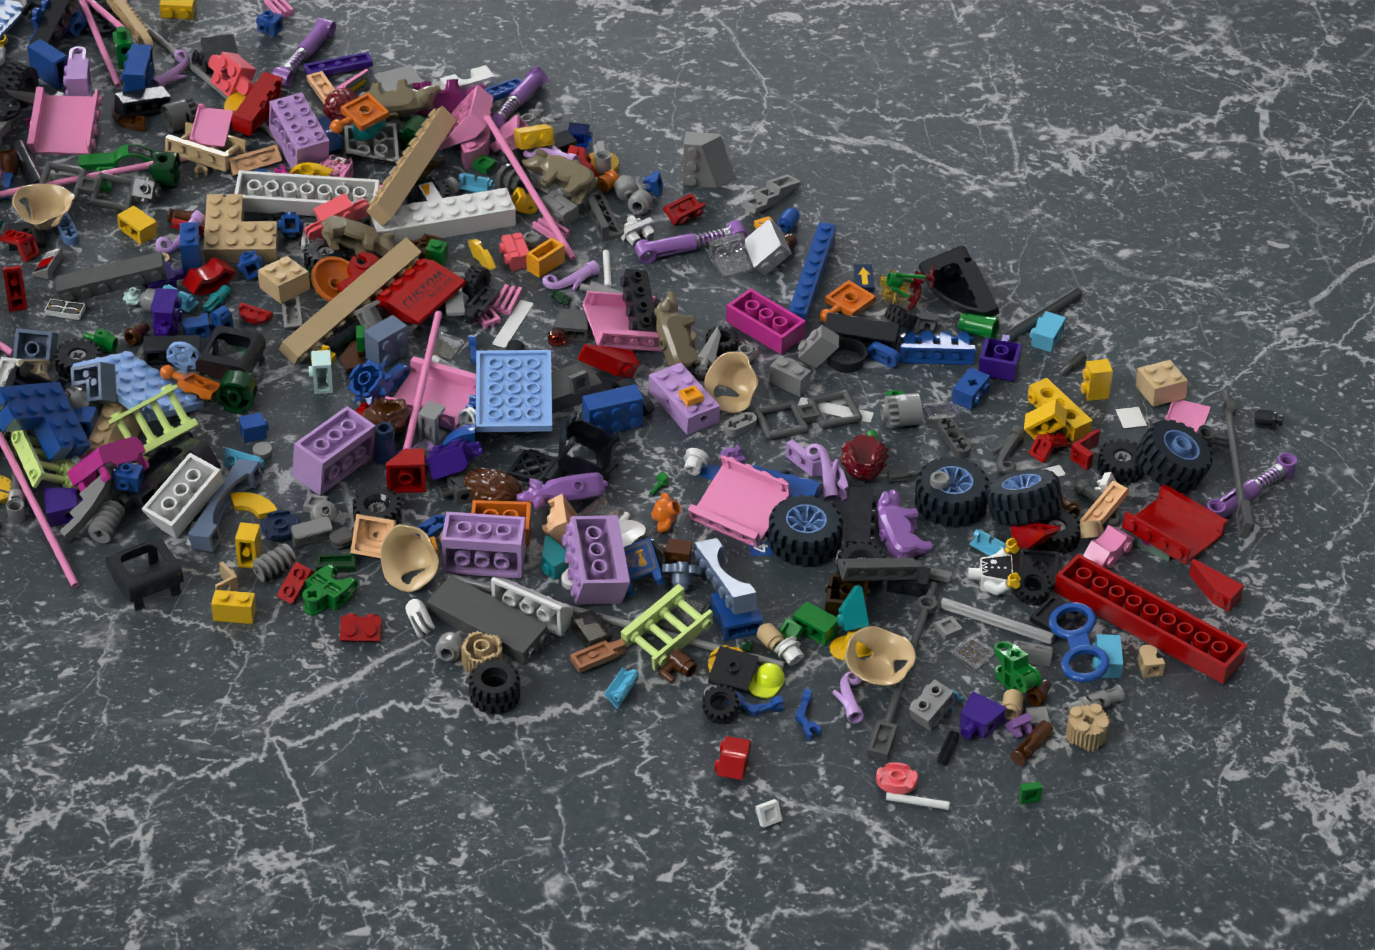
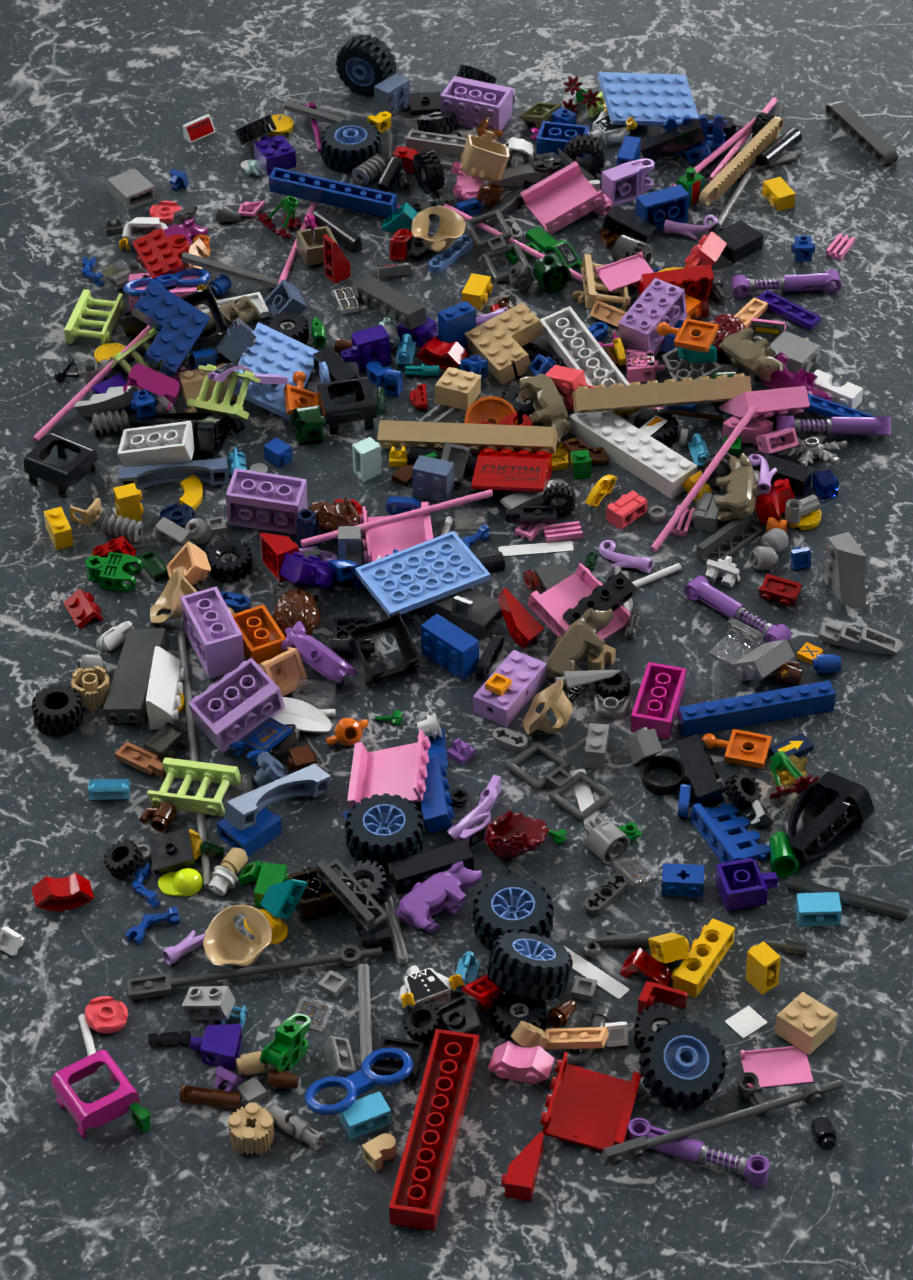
camera: 65 degrees right, 0 degrees up
blue brick [347,359,394,406] -> none
yellow brick [513,124,554,150] -> none
light orange brick [526,237,565,278] -> none
light grey tile [930,471,950,489] -> none
none -> dark pink piece [51,1050,140,1139]
none -> lavender piece [208,363,288,384]

